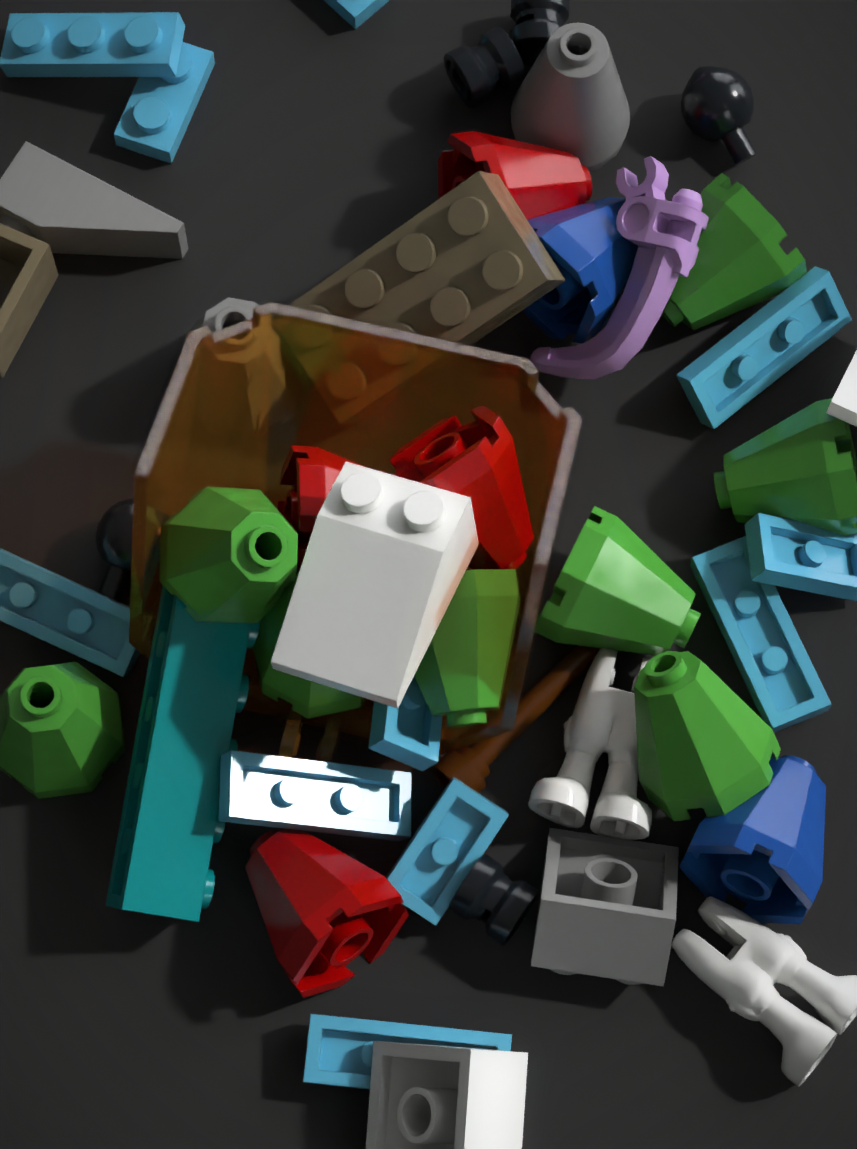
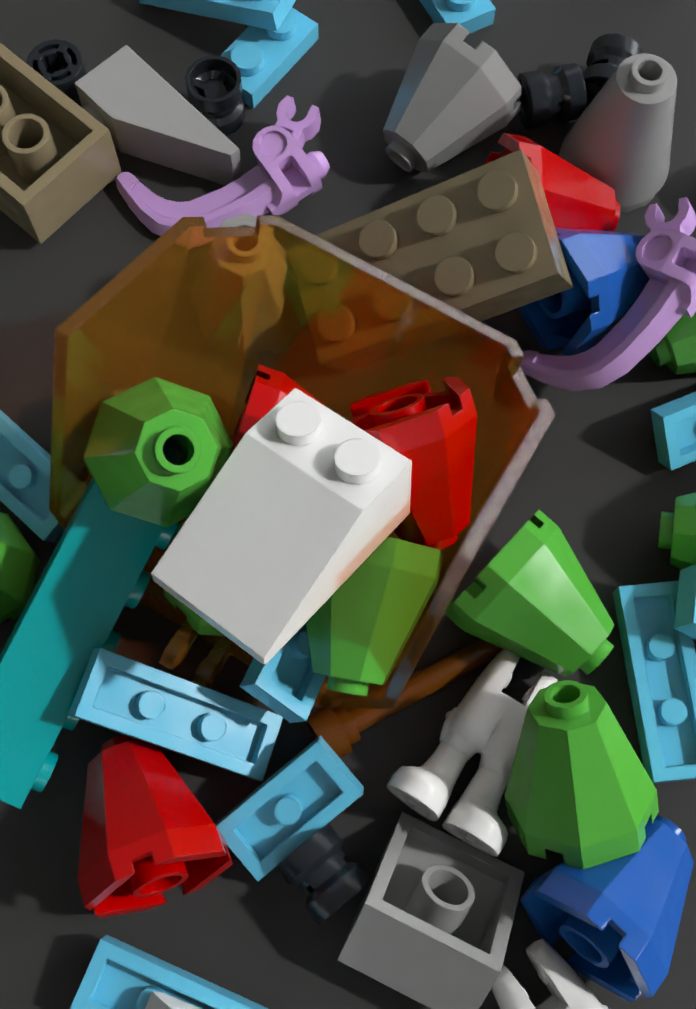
camera: 15 degrees right, 0 degrees up
none -> lavender piece [116,95,330,243]
none -> black wheel [185,55,245,136]
none -> light grey cone [383,23,522,172]

